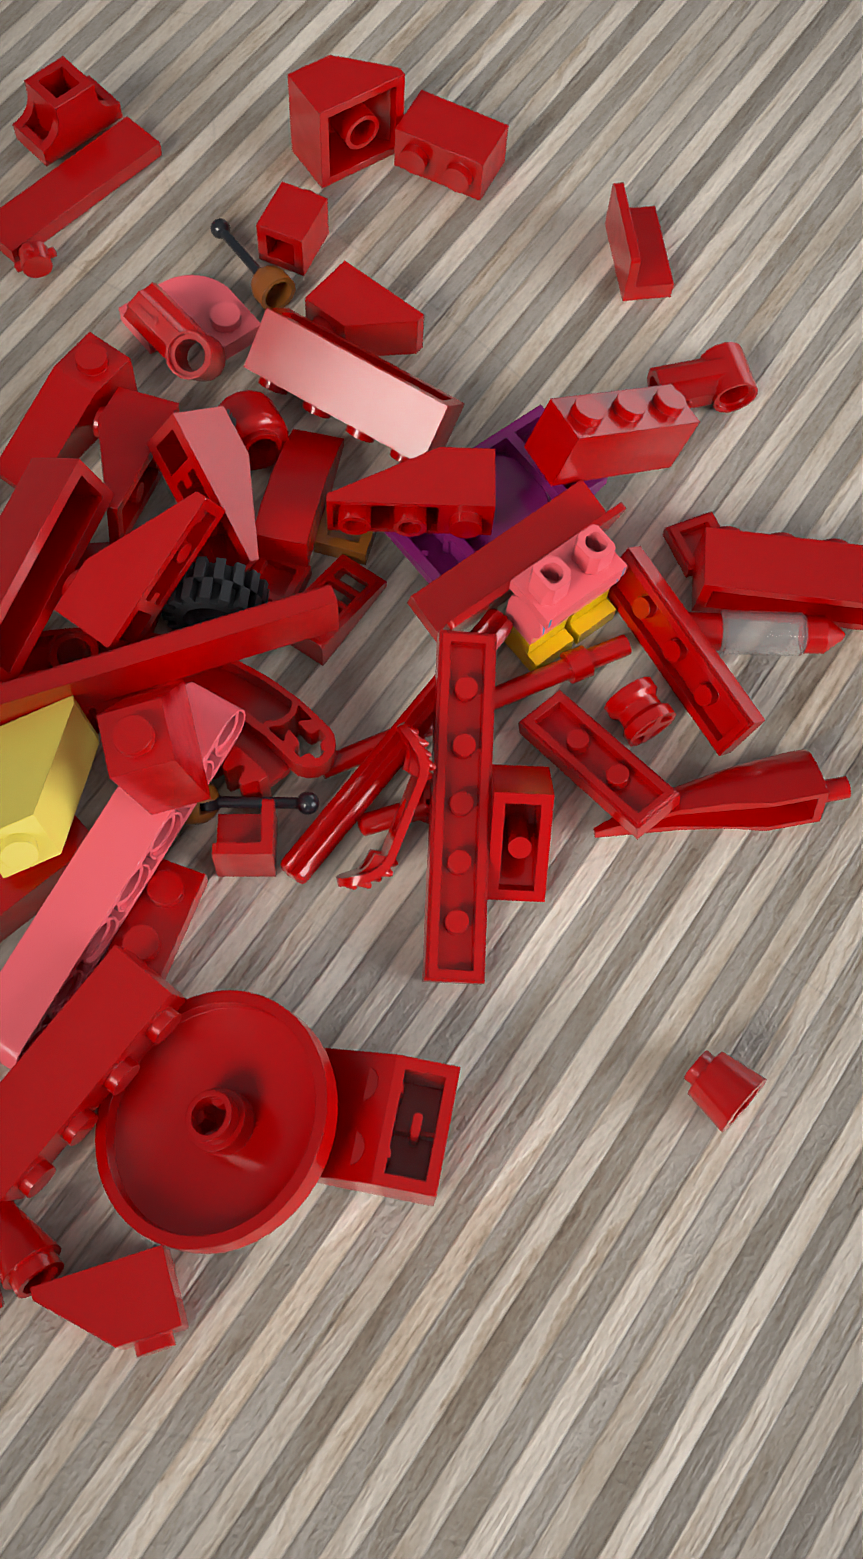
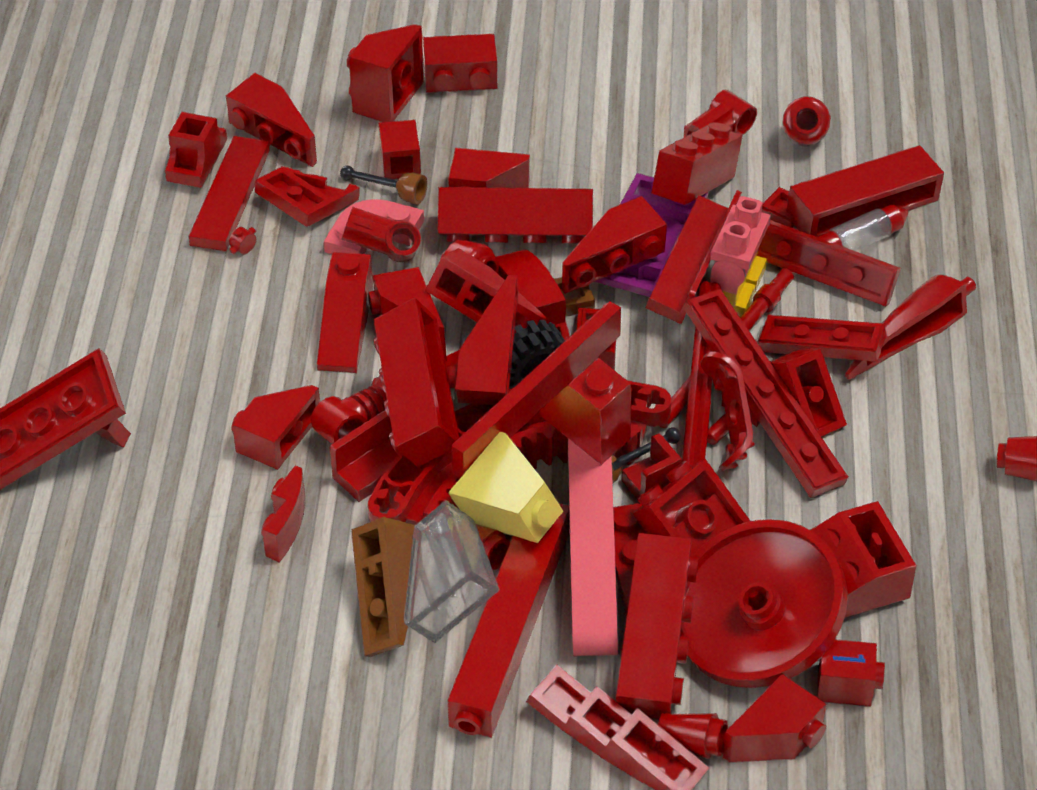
camera: 25 degrees left, 20 degrees down
red wheel [604,676,677,746] -> none
red panel [605,182,674,301] -> none
none -> red slope [226,72,317,167]
none -> red wing [254,166,360,227]
none -> red plate [633,459,751,556]
none -> red head [782,96,831,146]
none -> red brick [817,639,885,707]

